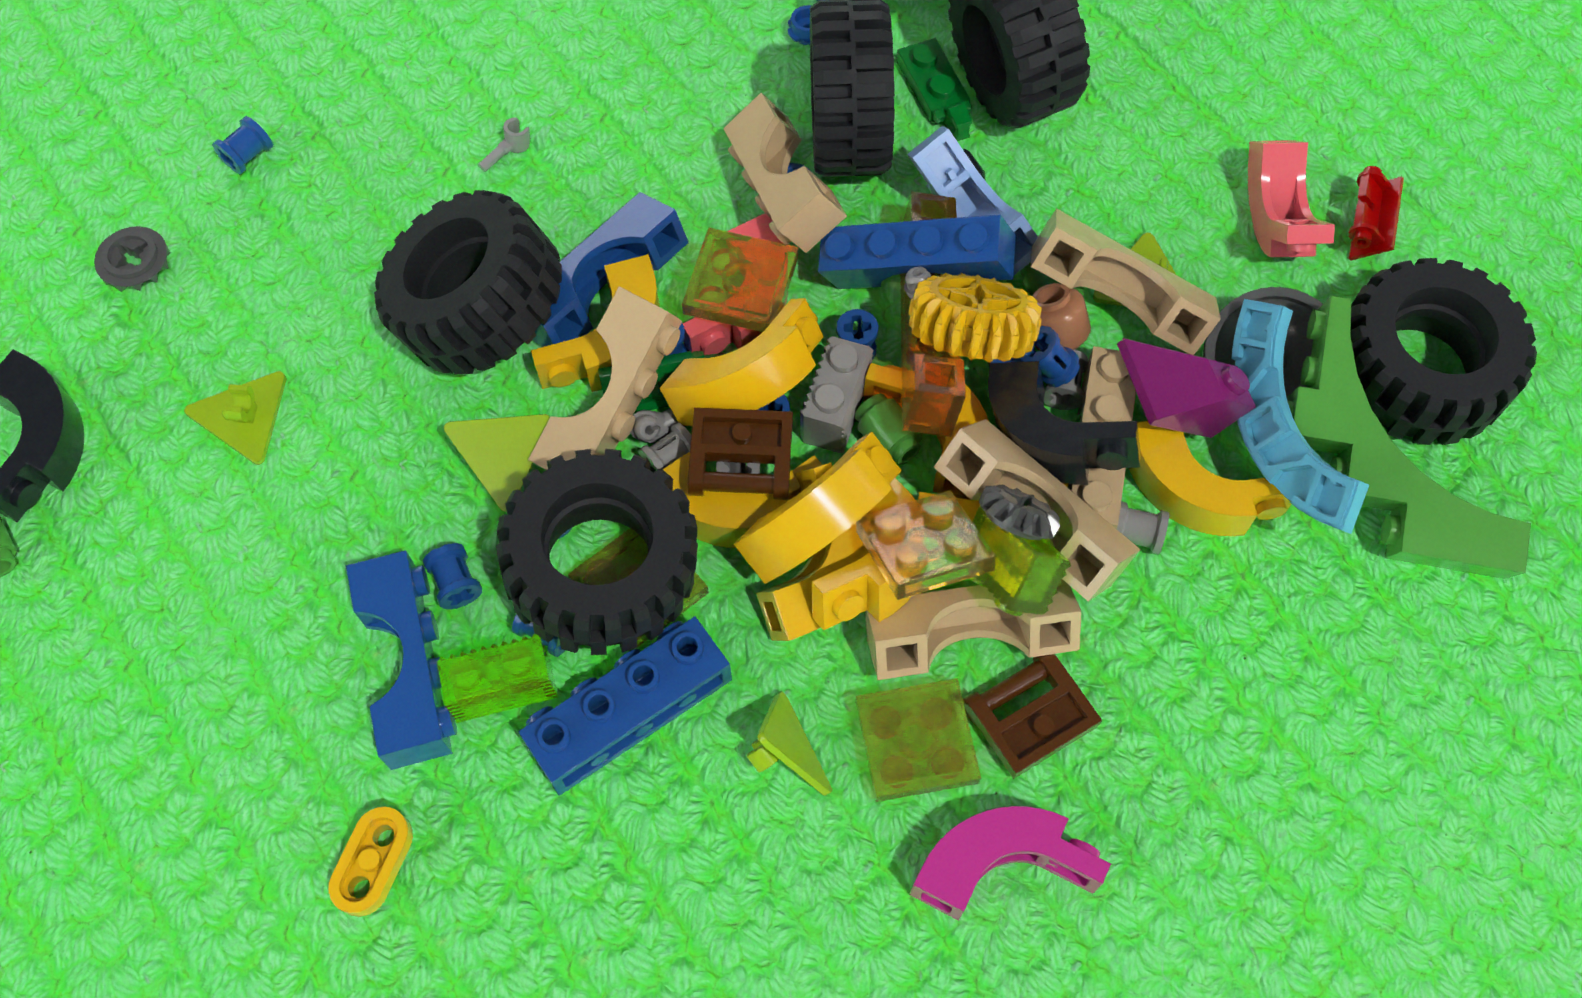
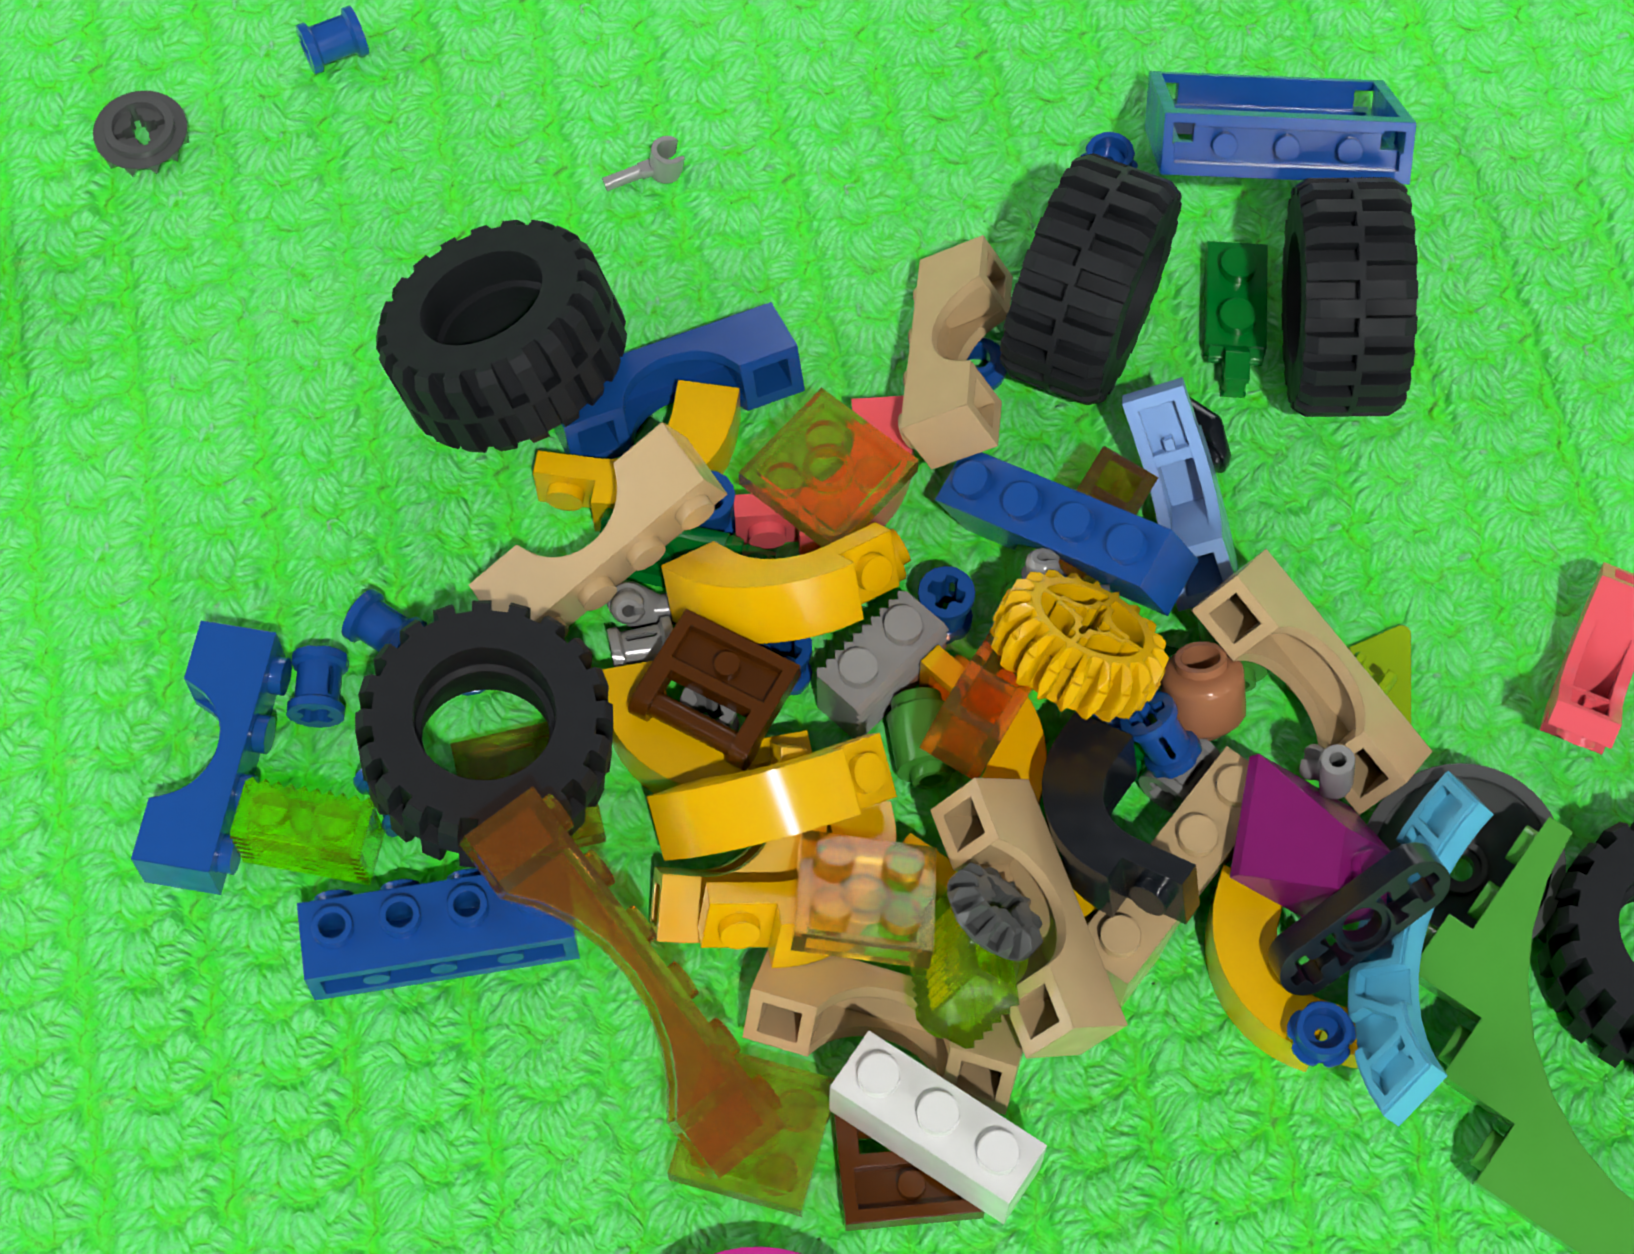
camera: 25 degrees right, 0 degrees up
lime piece [184,371,287,465] -> none
yellow plate [328,807,413,917] -> none
lime piece [444,414,550,512] -> none
lime piece [747,691,832,796] -> none
light grey bush [1117,501,1169,555] -> none
none -> blue bush [341,589,427,652]
none -> clear orange arch [459,786,785,1179]
none -> white brick [829,1030,1047,1224]
none -> black beam [1268,842,1451,996]
none -> blue plate [1287,1001,1356,1068]
none -> light grey arm [1299,744,1356,799]

